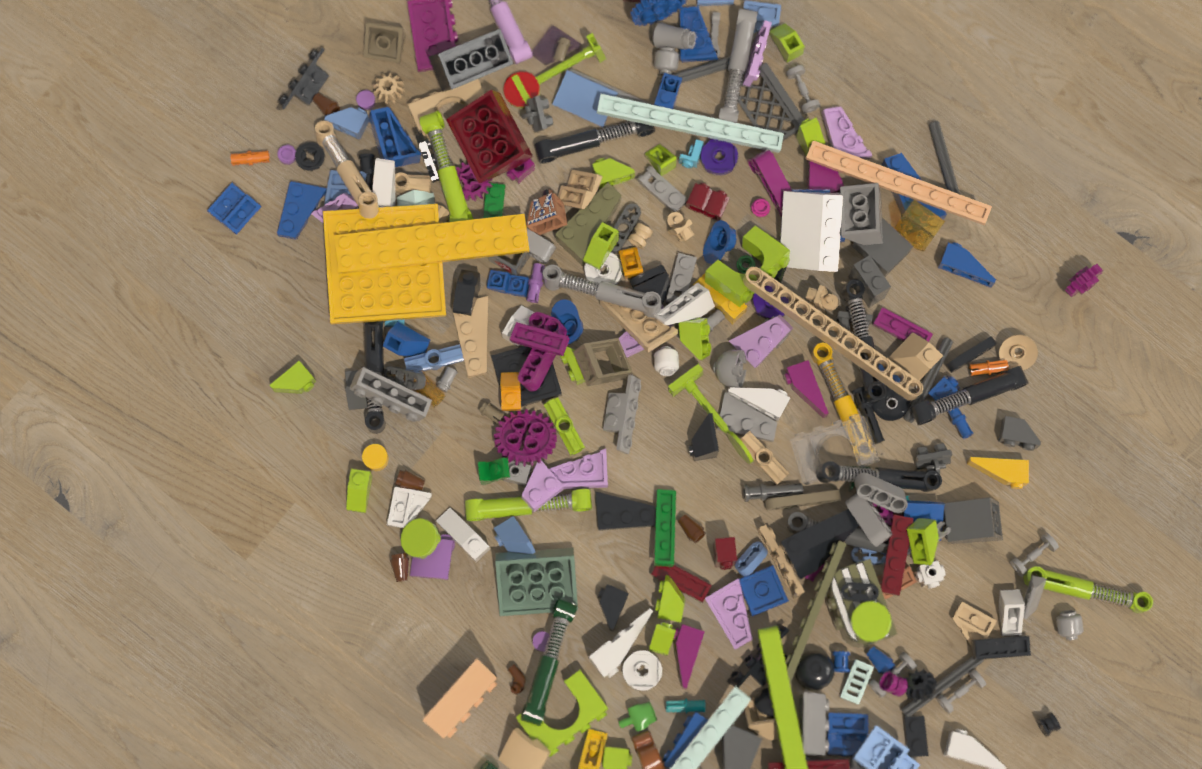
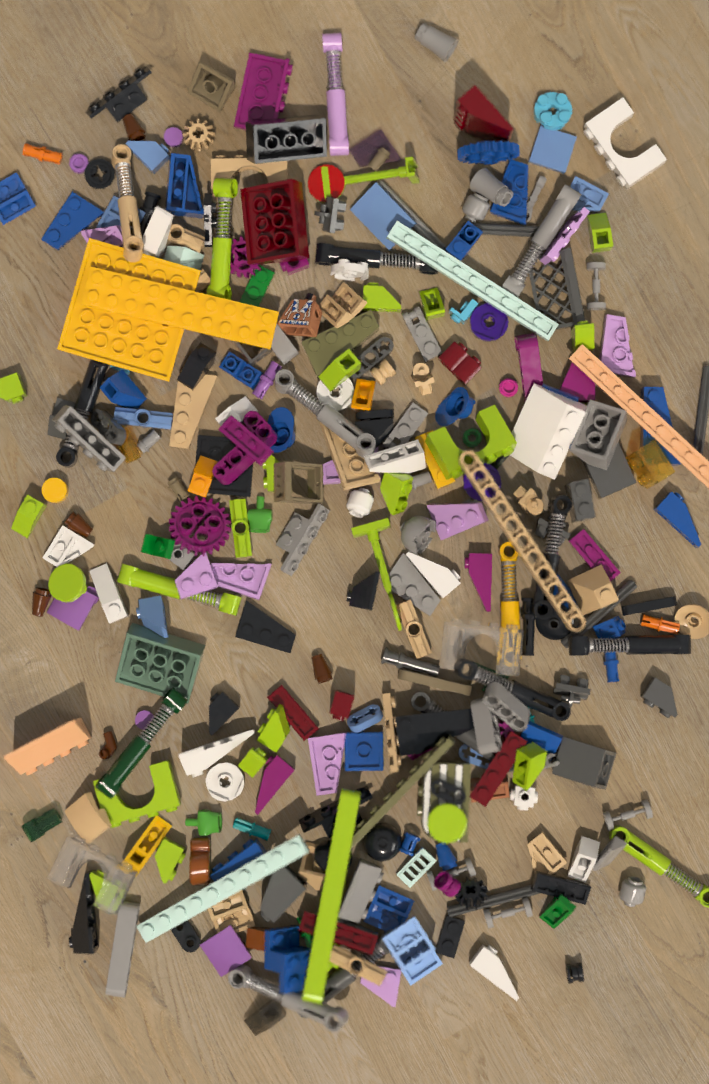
camera: 20 degrees right, 10 degrees up
green plate [654,489,676,567] -> none
yellow slope [967,457,1029,489] -> none
none -> bright green piece [247,496,273,533]
none -> white plate [330,259,369,281]
none -> green slope [539,895,576,929]

